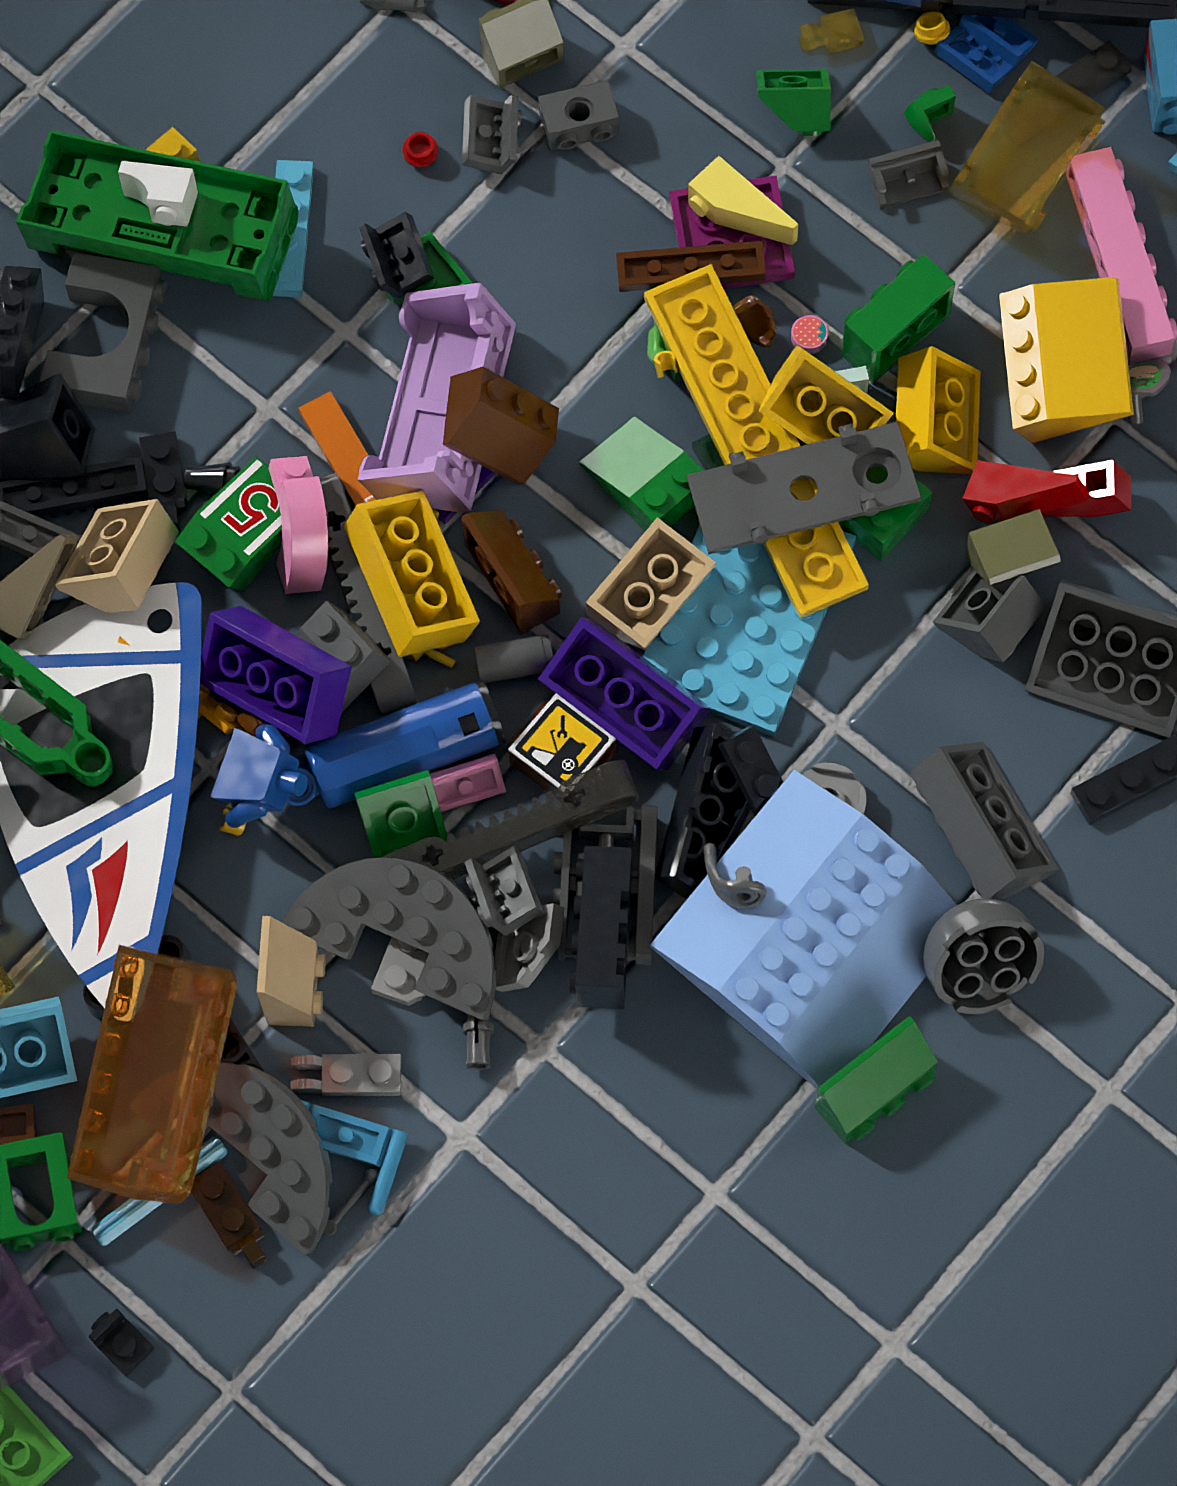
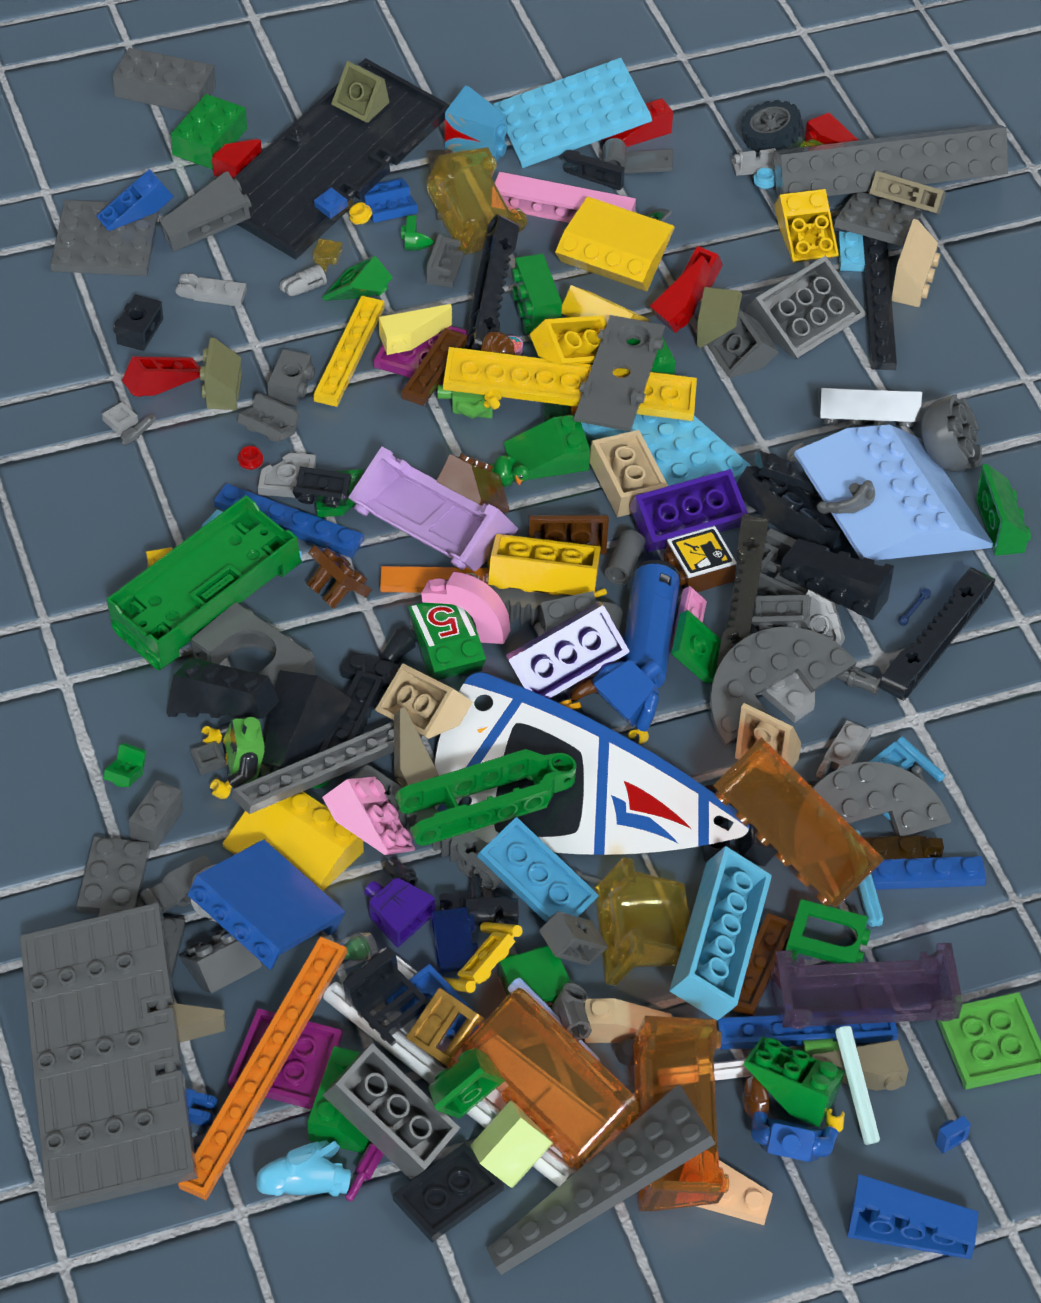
camera: 65 degrees left, 20 degrees down
black bracket [88,1308,155,1377] -> none
white arch [118,161,198,227] -> none
none -> blue plate [214,483,364,558]
none -> light grey plate [258,453,316,498]
none -> light grey hinge [279,264,327,297]
none -> reddish brown plate [306,545,373,609]
none -> yellow plate [314,296,385,407]
none -> black gear [463,214,519,351]
none -> green animal [490,455,530,487]
none -> blue plate [869,856,986,890]
none -> black gear [879,567,996,701]
none -> dark blue hinge [898,588,931,626]

